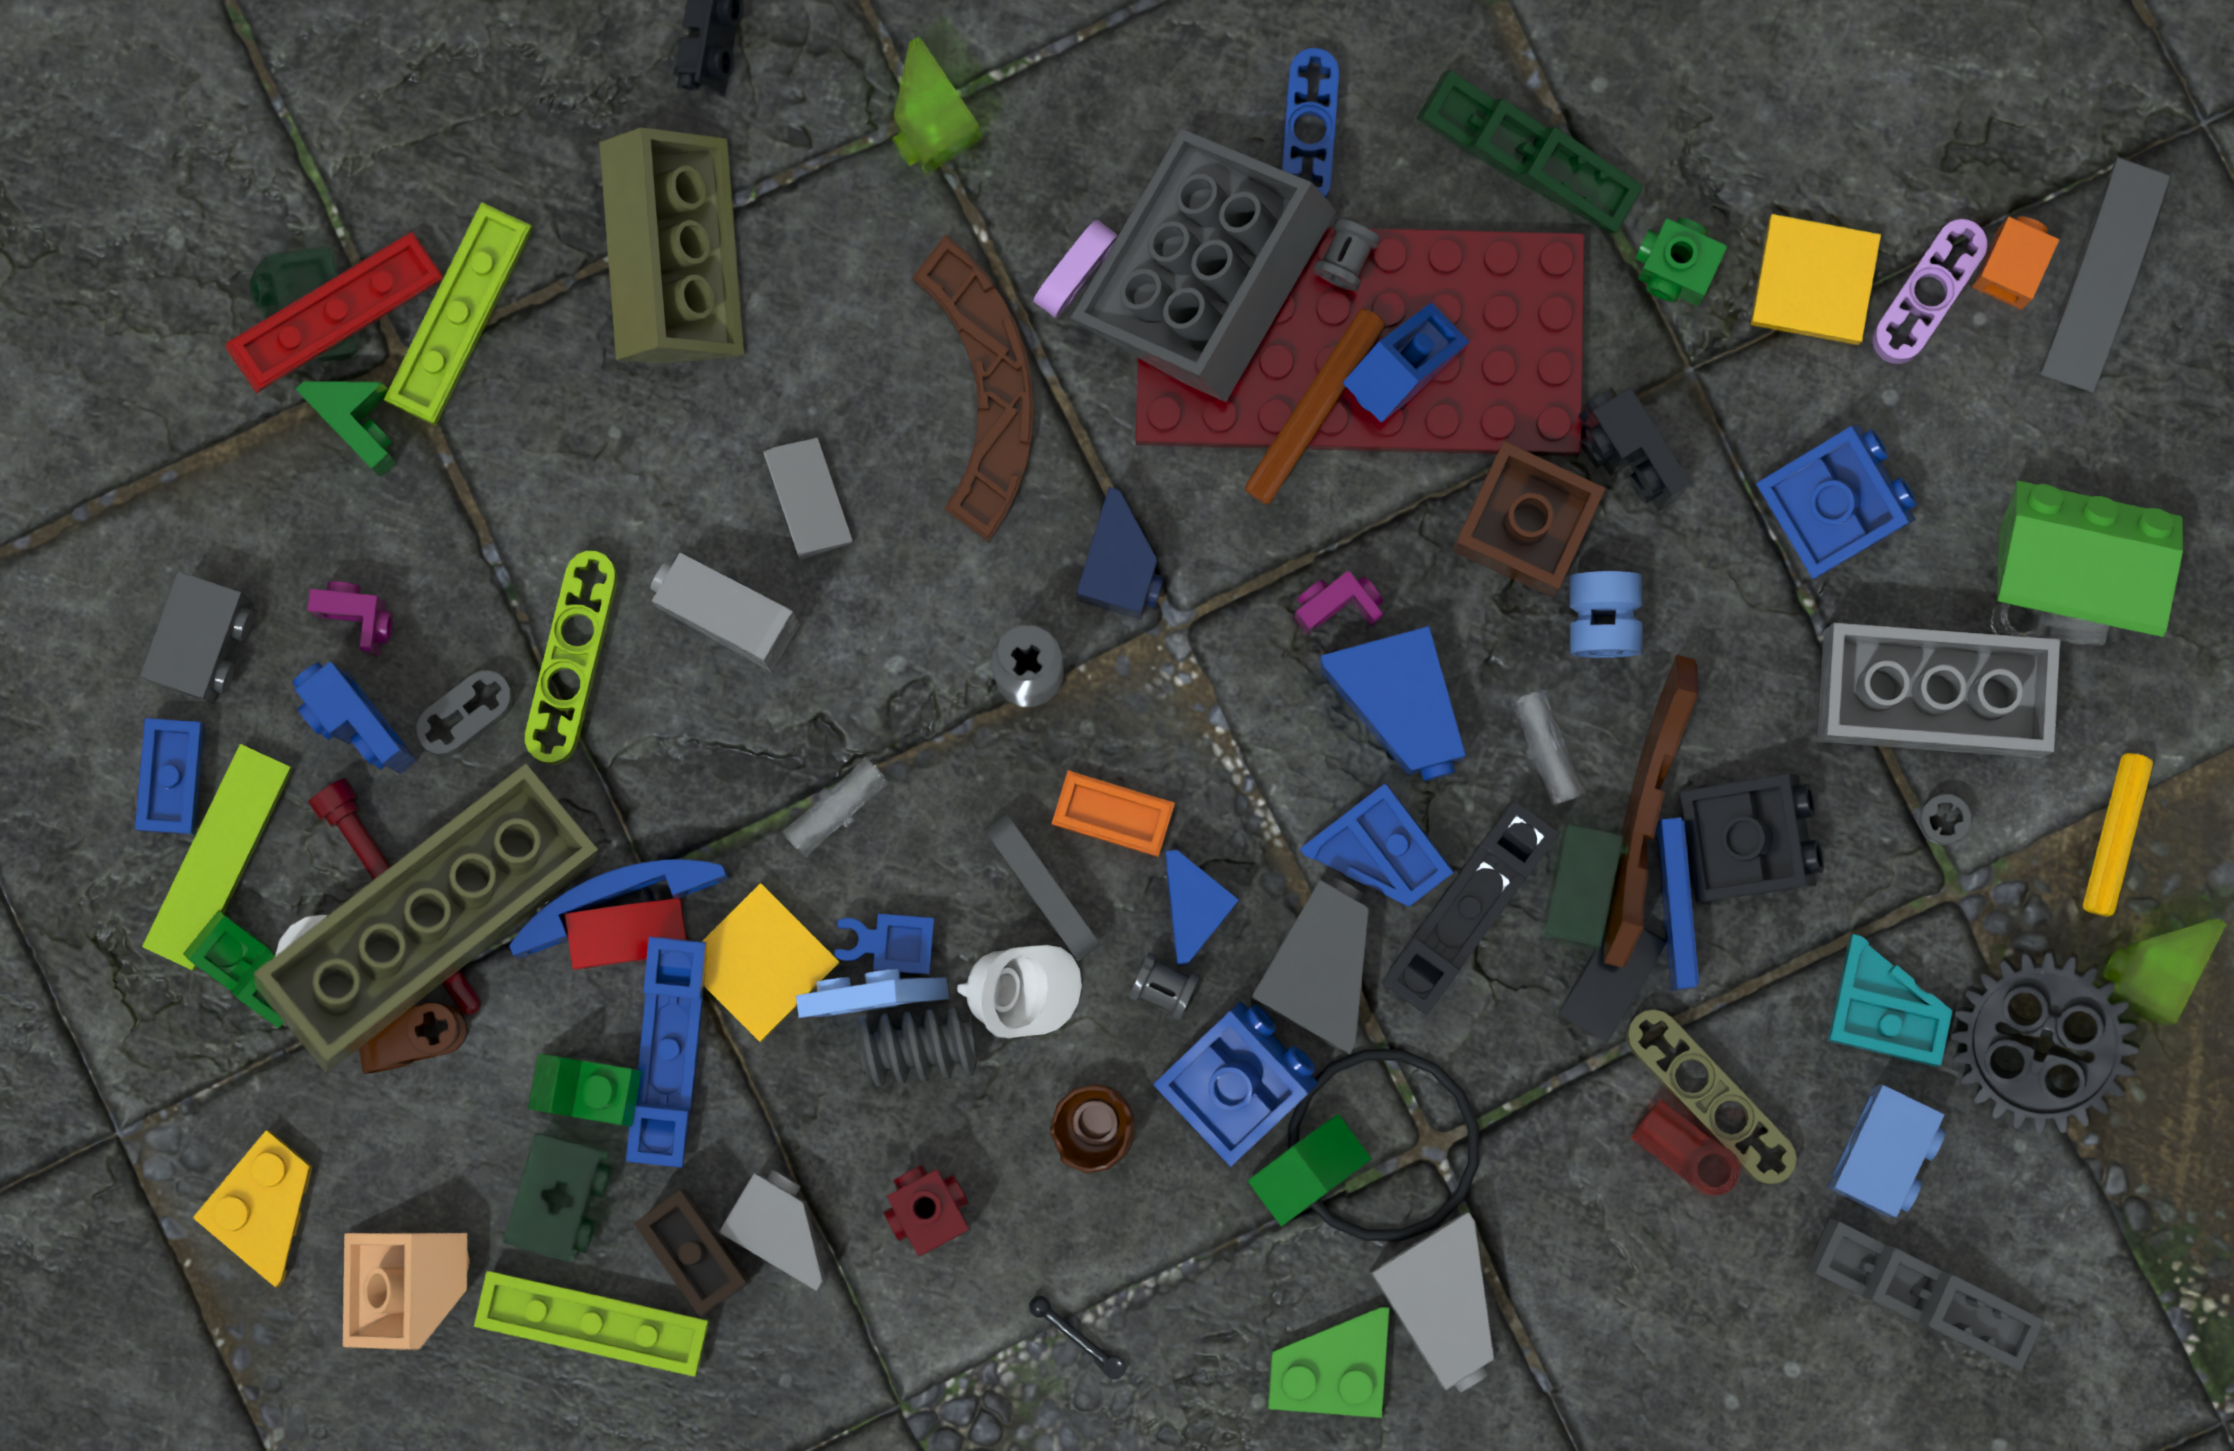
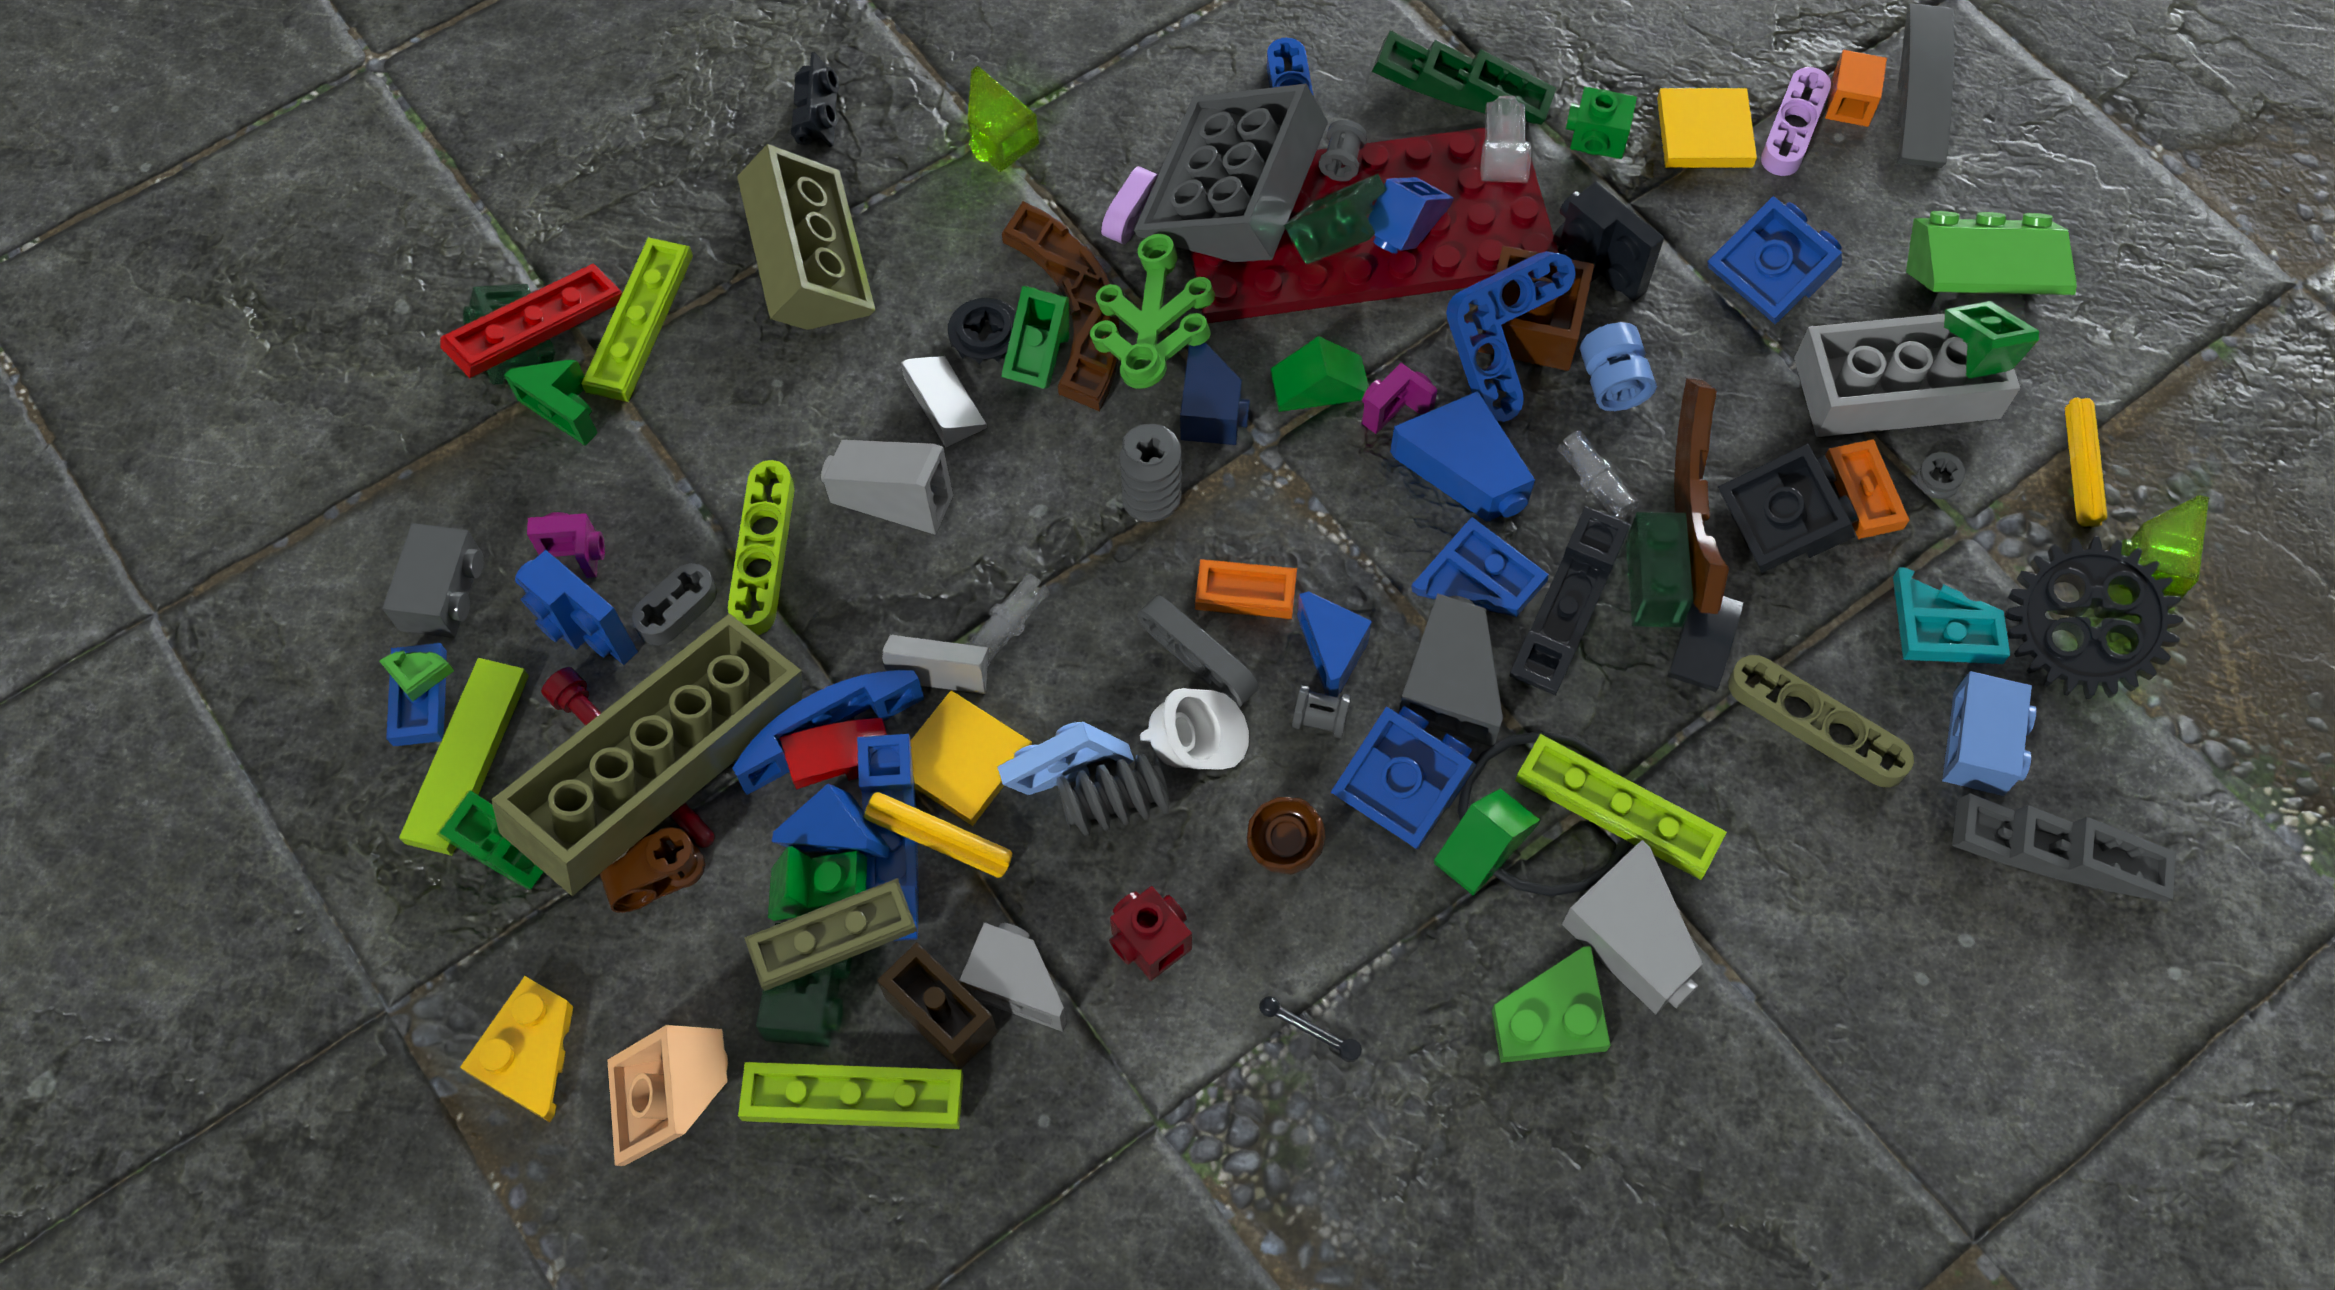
camera: 10 degrees left, 20 degrees down
blue plate [834,913,935,975] -> none
dark orange axle [1245,308,1385,505] -> none
clear red piece [1630,1099,1740,1197] -> none
blue tile [1656,818,1699,991] -> none
none -> bright green tile [379,651,454,702]
none -> olive tile [744,878,917,991]
none -> blue slope [772,783,890,858]
none -> yellow axle [864,792,1012,878]
none -> light grey slope [882,635,988,694]
none -> black gear [948,298,1016,365]
none -> green slope [1001,286,1069,389]
none -> bright green plant [1090,234,1215,389]
none -> green slope [1270,336,1369,412]
none -> clear green bracket [1284,174,1387,264]
none -> blue beam [1446,251,1576,422]
none -> clear piece [1481,96,1531,183]
none -> lime tile [1515,734,1727,880]
none -> orange plate [1825,439,1909,539]
none -> green slope [1944,301,2039,378]

